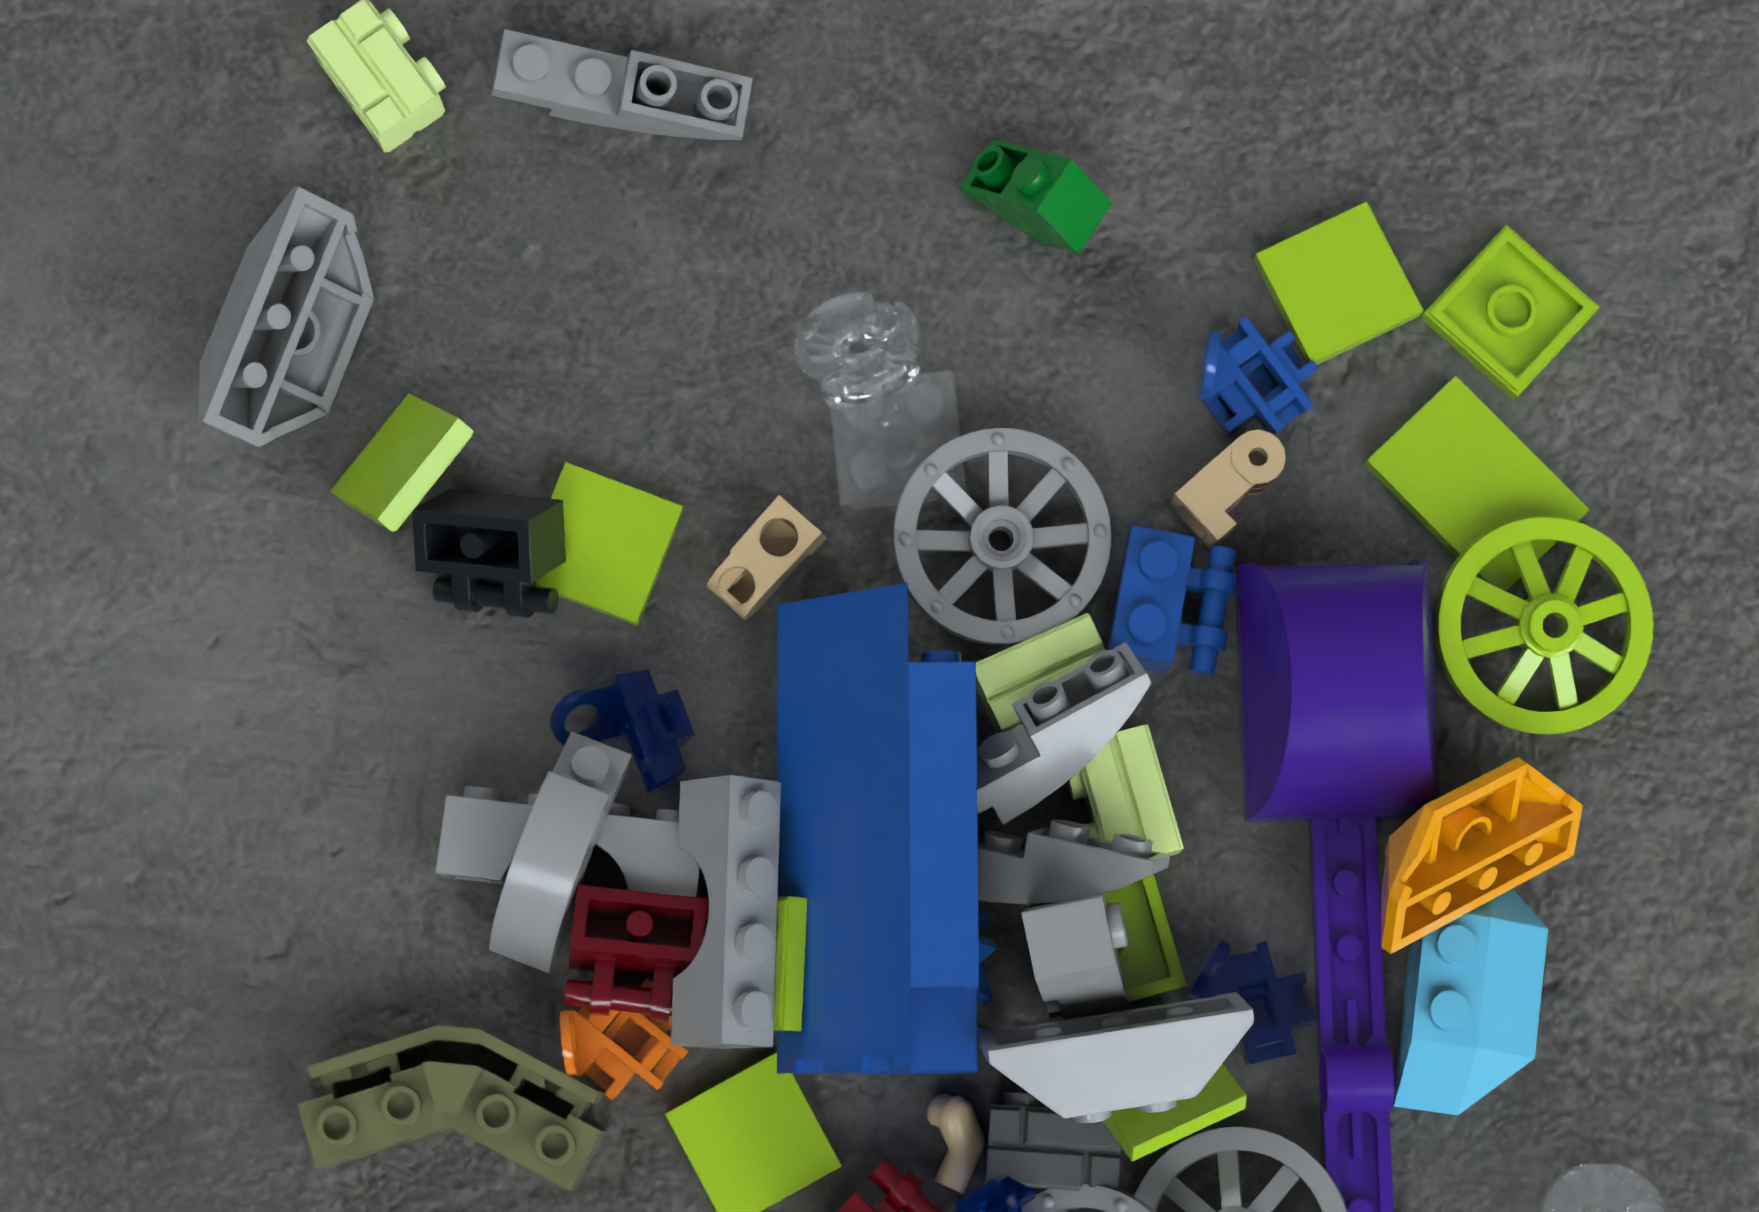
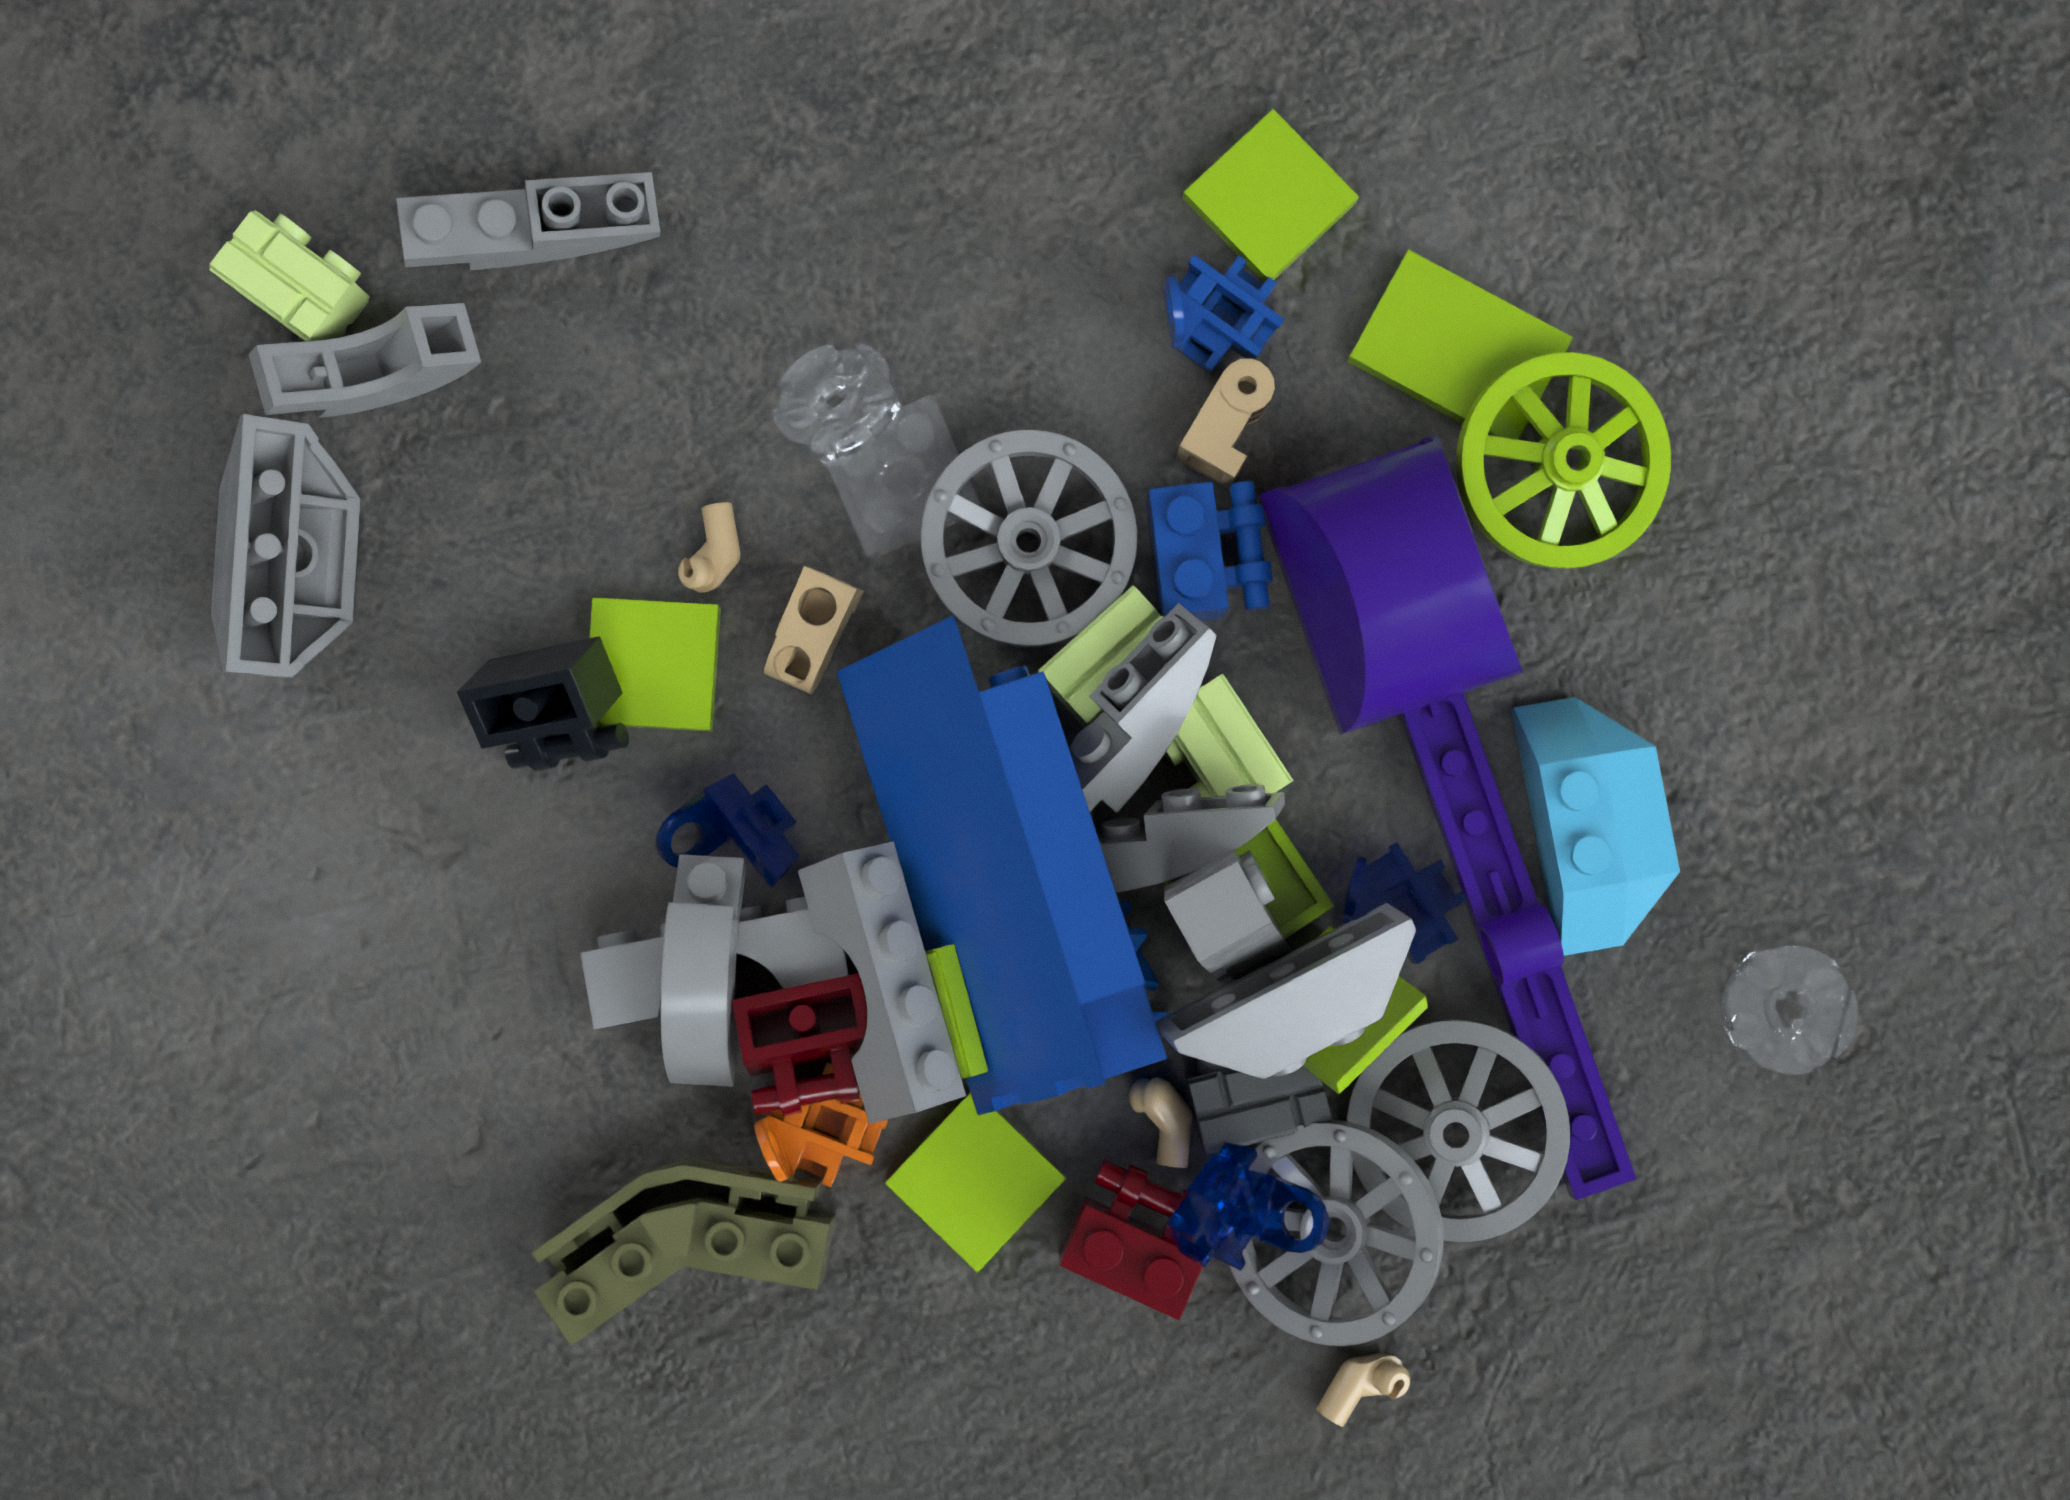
camera: 15 degrees left, 5 degrees up
lime tile [330,393,474,532] -> none
green slope [959,138,1113,254] -> none
light orange wedge [1381,757,1583,954] -> none
lime tile [1420,225,1600,401] -> none
none -> light grey arch [249,303,481,418]
none -> tan arm [678,502,741,593]

